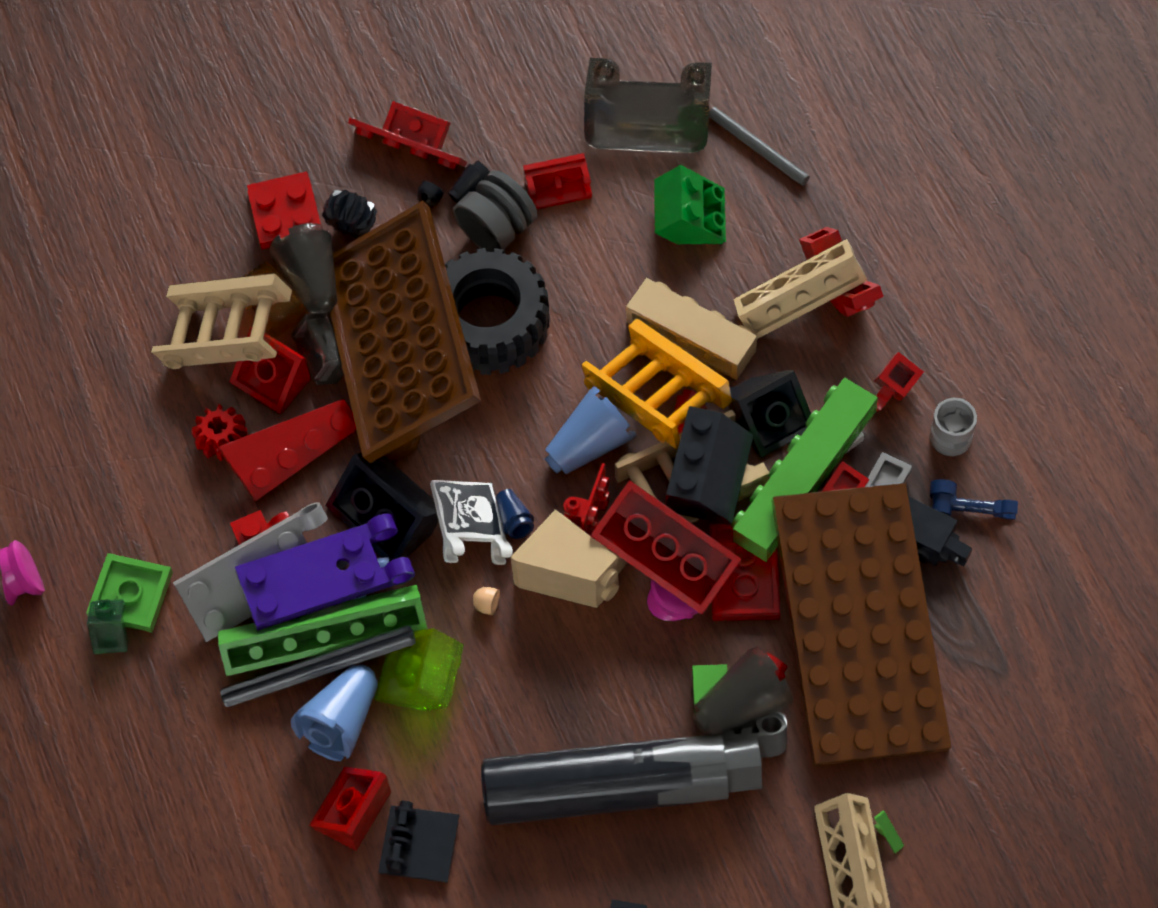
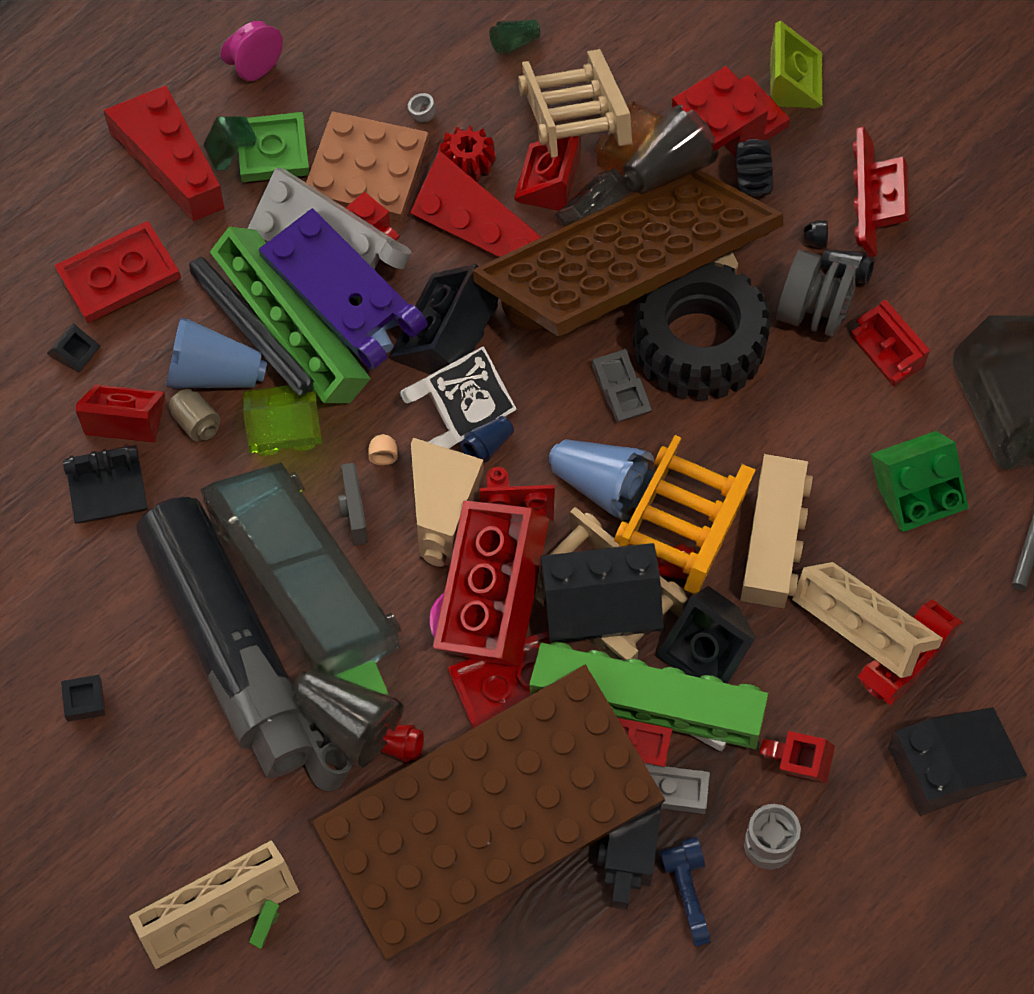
camera: 65 degrees right, 0 degrees up
none -> black slope [47,323,101,373]
none -> red plate [54,220,181,324]
none -> red wedge [103,85,225,221]
none -> dark tan brick [169,389,221,441]
none -> windscreen [200,463,401,694]
none -> nougat plate [306,111,429,222]
none -> dark grey plate [339,463,368,546]
none -> light grey hinge [408,93,437,123]
none -> clear green cone [489,19,541,54]
none -> dark grey slope [591,349,652,423]
none -> lime slope [770,21,822,108]
none -> black slope [888,707,1027,816]

